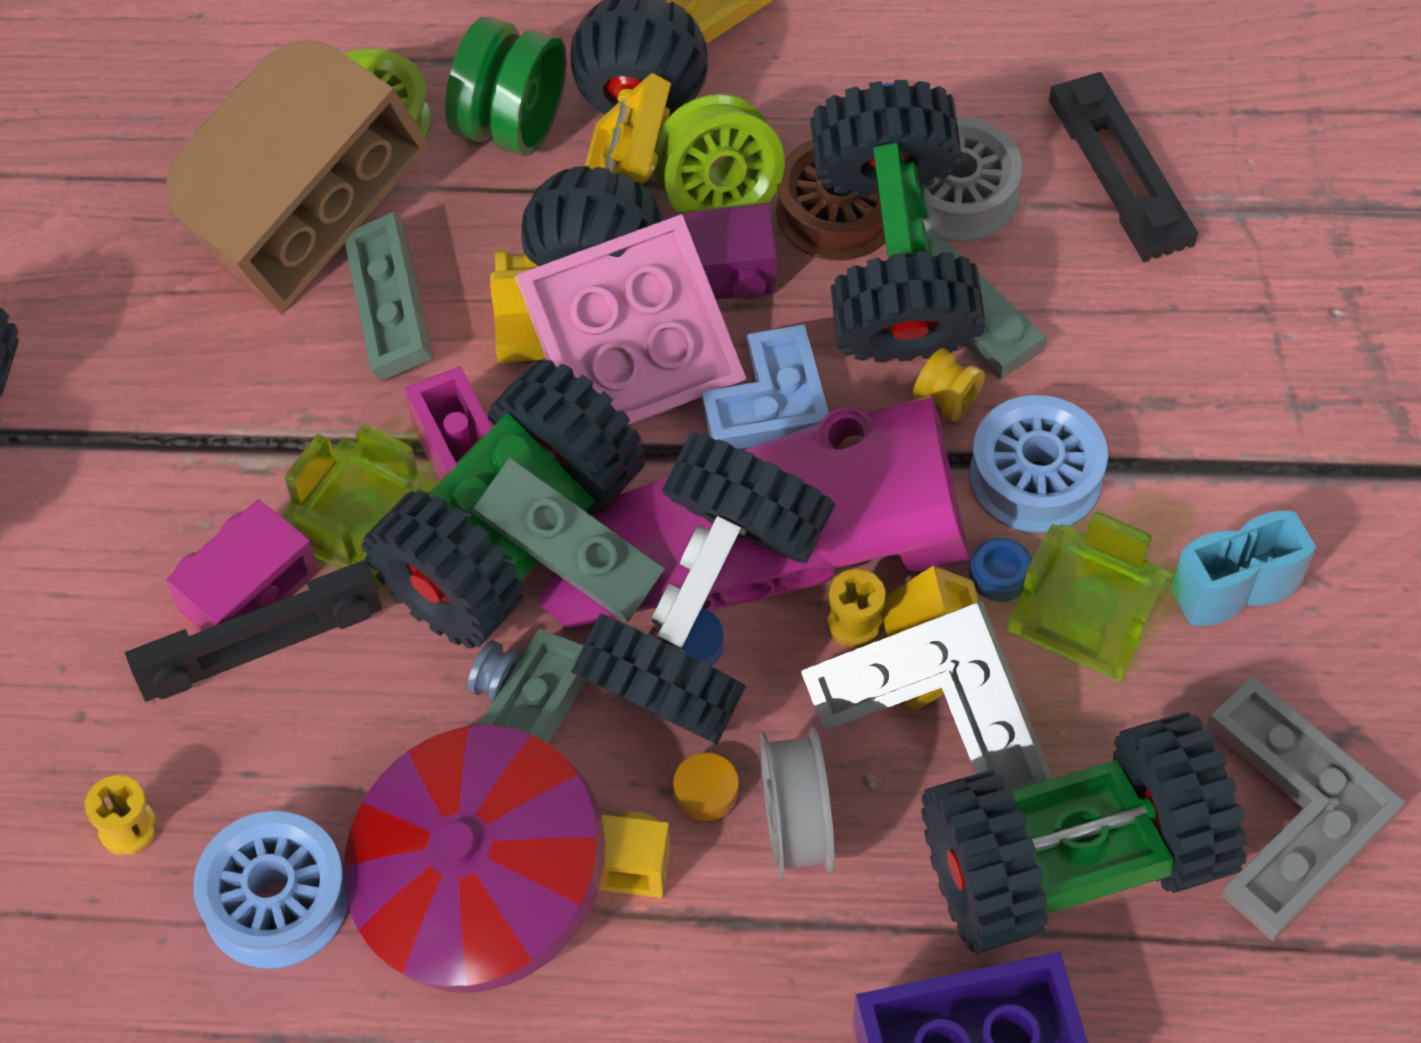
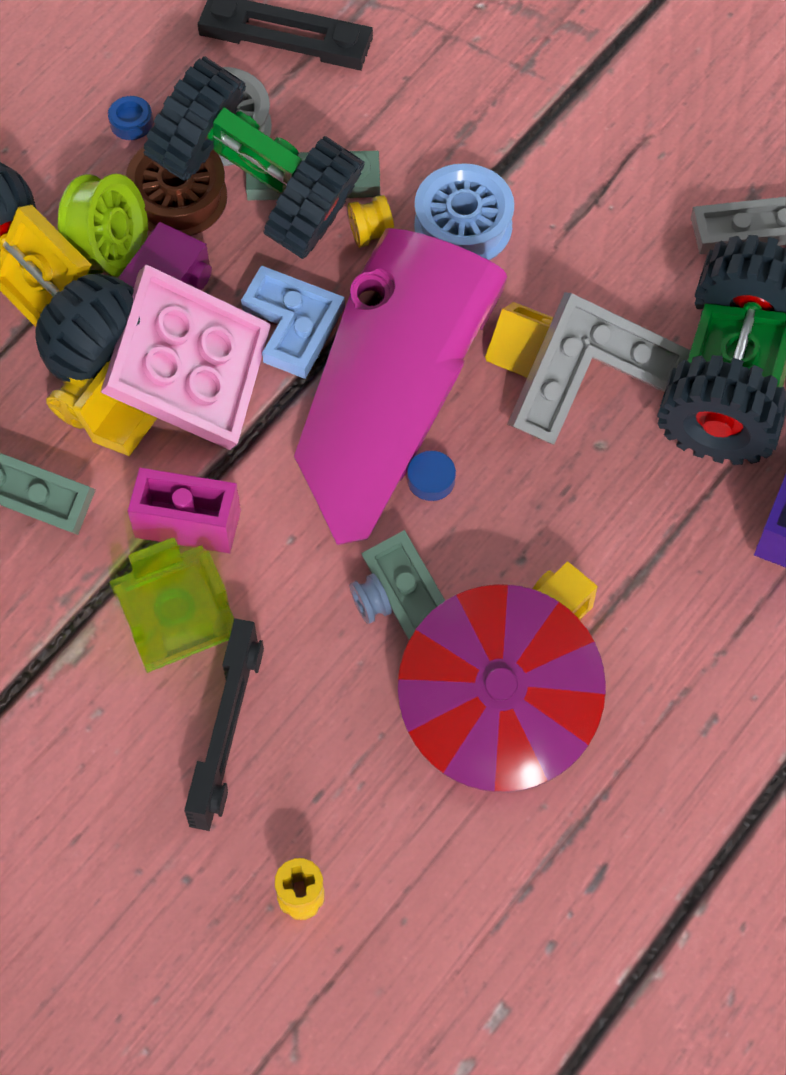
camera: 55 degrees left, 5 degrees up
dark pink brick [166,498,319,631] -> none
light blue wheel [193,811,348,969] -> none
black plate [361,359,646,648] -> none
sand green plate [471,458,664,623] -> none
black plate [571,432,835,745] -> none
light orange tile [673,753,739,822] -> none
light grey wheel [760,727,835,880] -> none
yellow bush [827,569,886,649] -> none
blue tile [969,538,1033,602] -> none
clear neon green panel [1007,512,1175,682] -> none
medium azure brick [1170,511,1316,626] -> none

